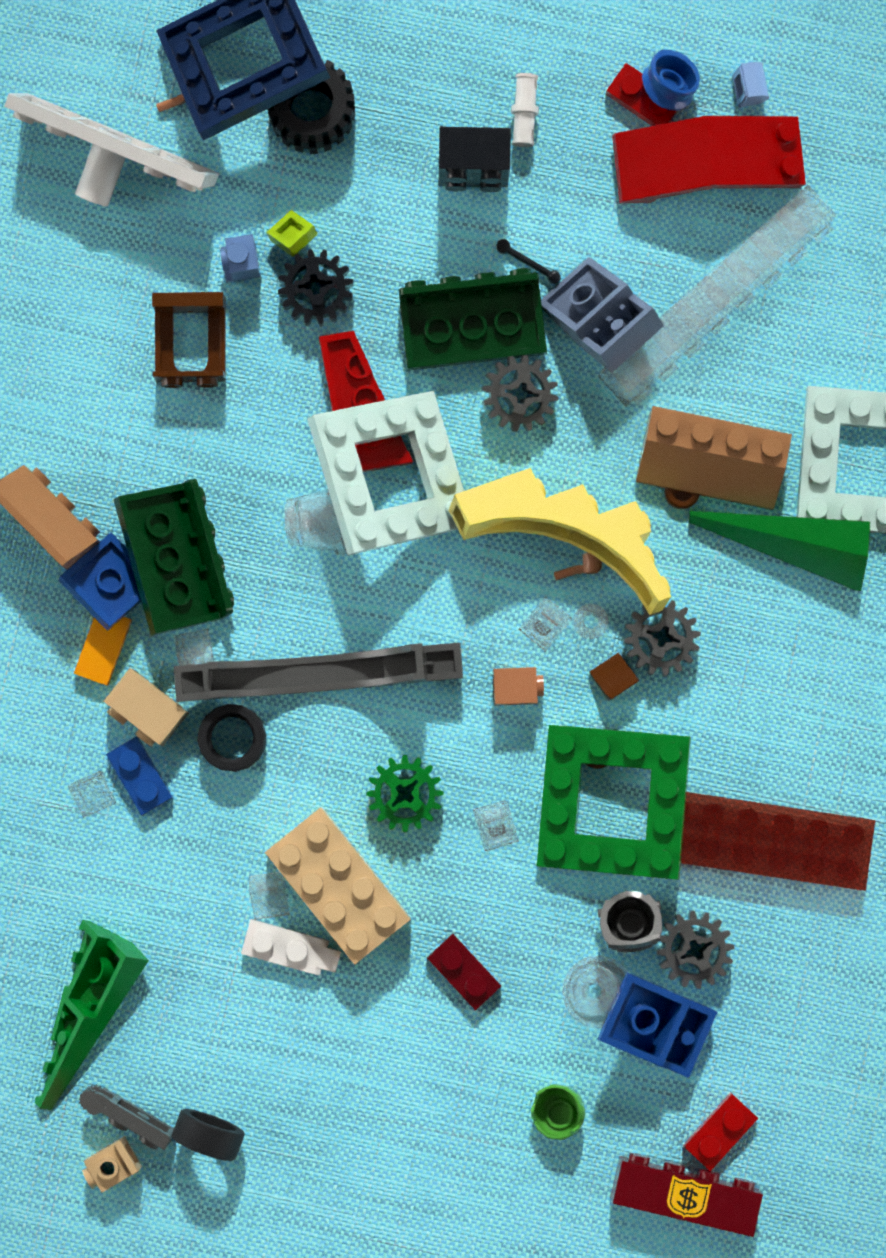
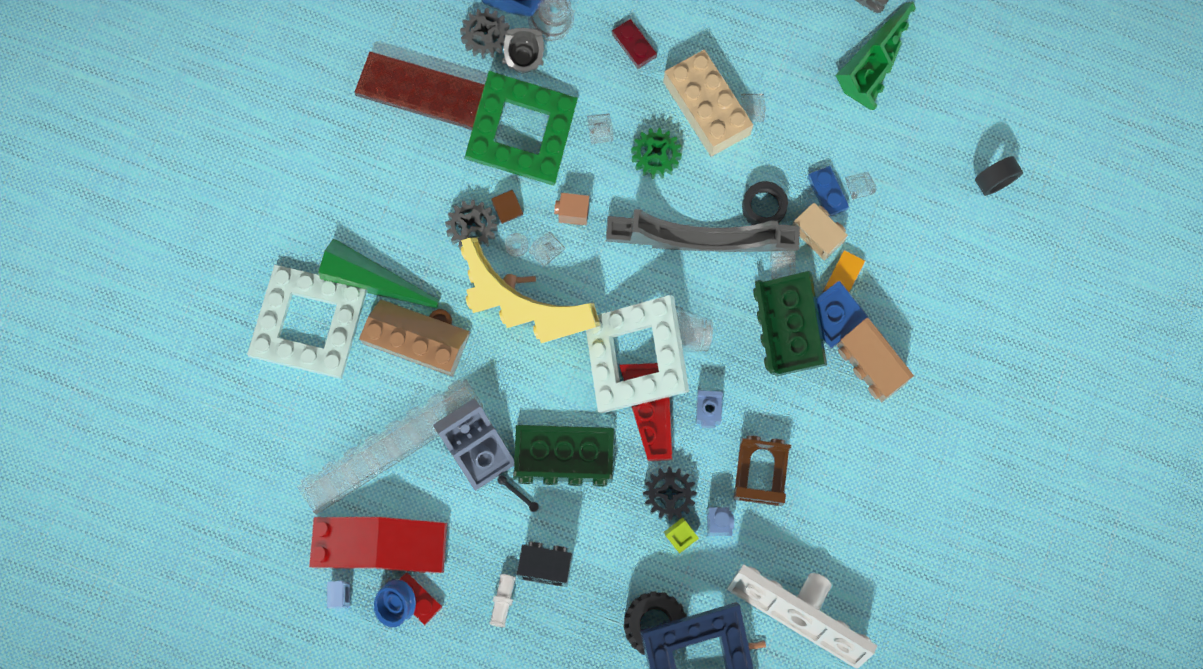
camera: 170 degrees left, 10 degrees down
white hinge [241,919,341,975] -> none
dark grey gear [481,355,558,432] -> none
none -> medium blue brick [696,390,723,428]

